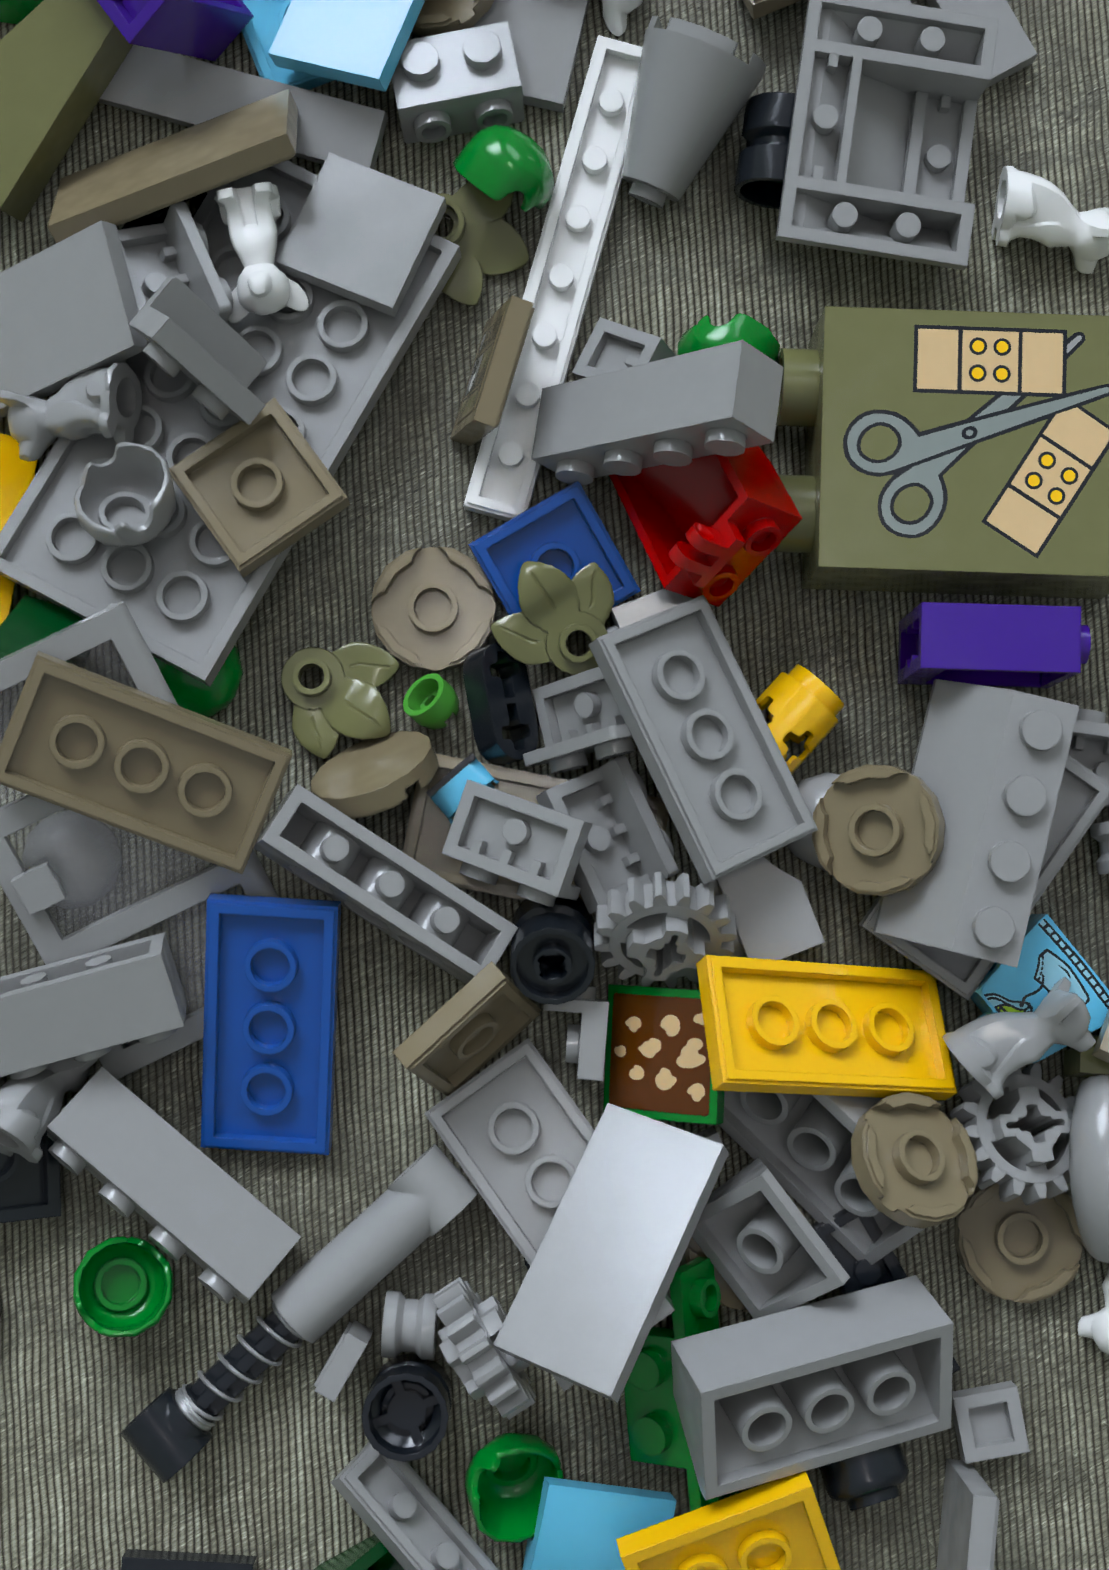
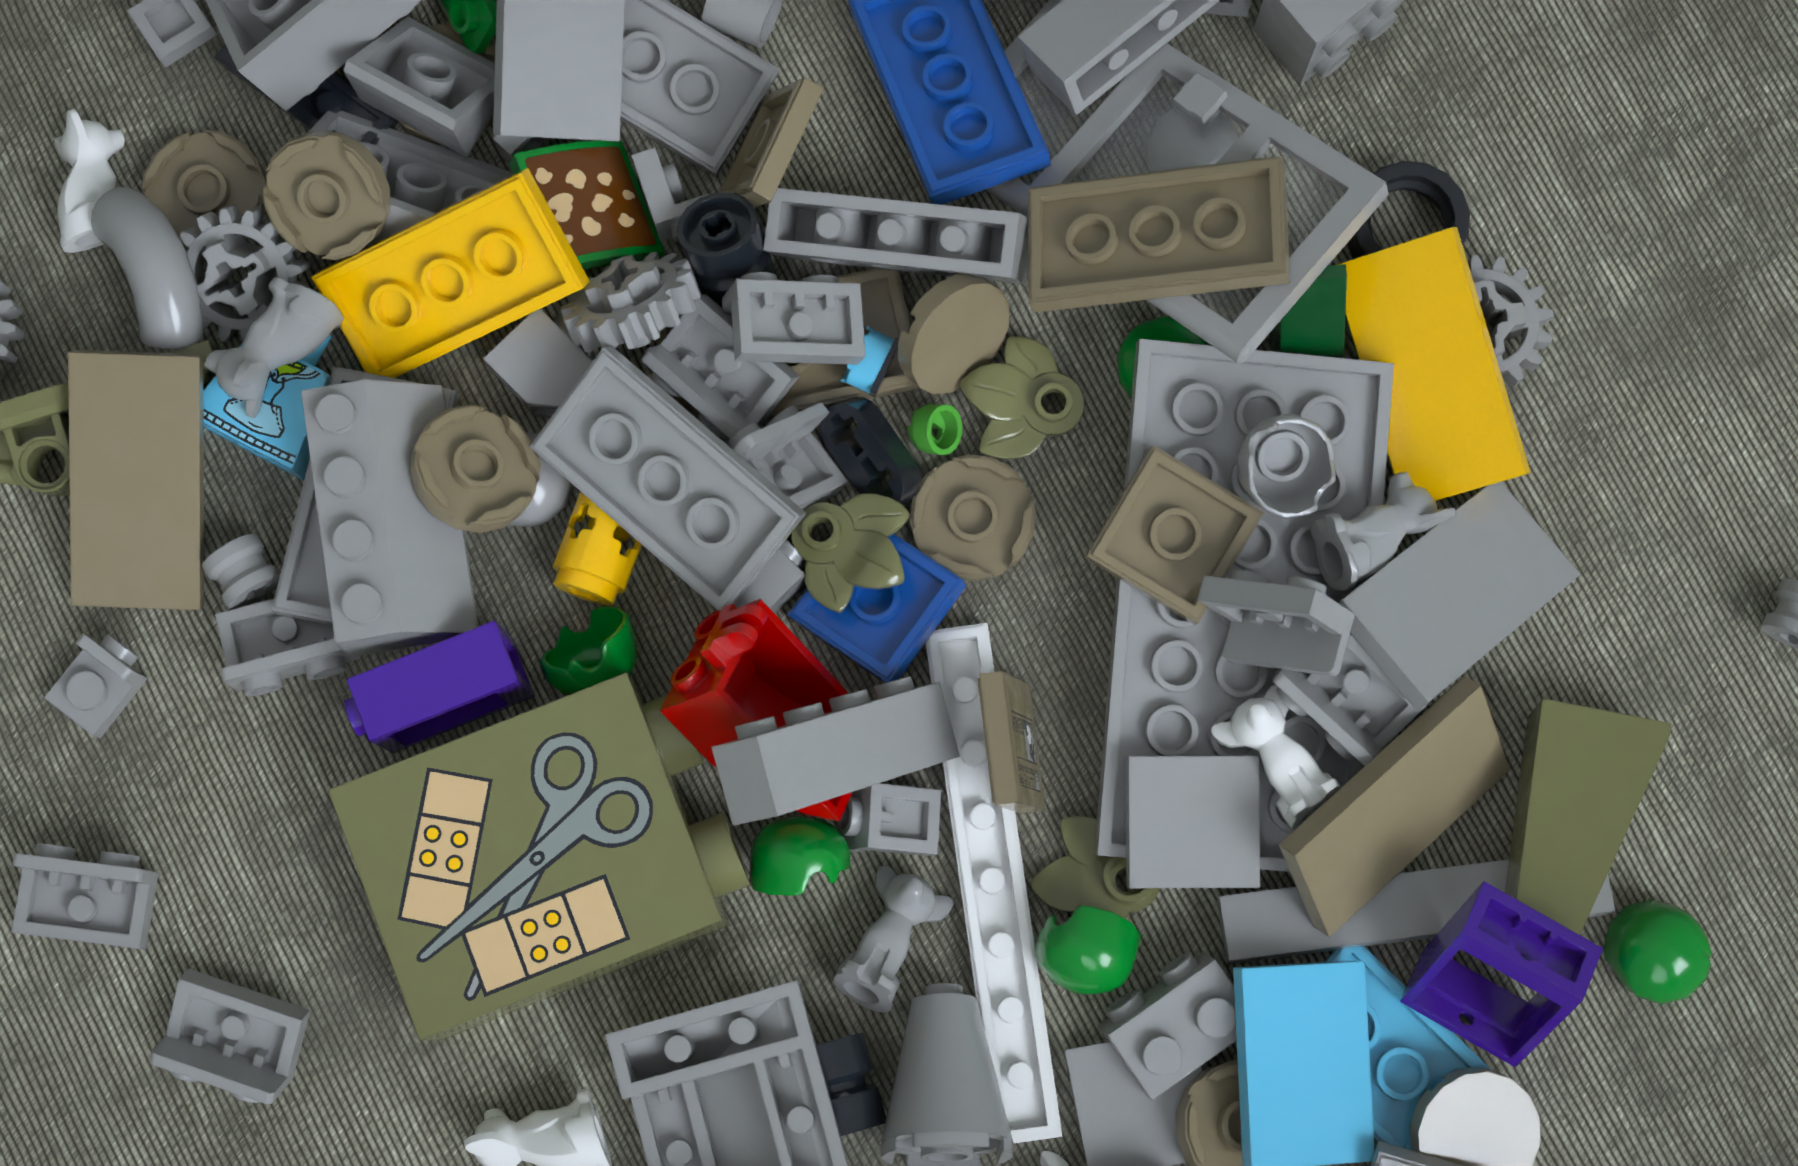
camera: 160 degrees right, 5 degrees down
none -> green hair [540,607,638,695]
none -> light grey animal [834,865,954,1013]

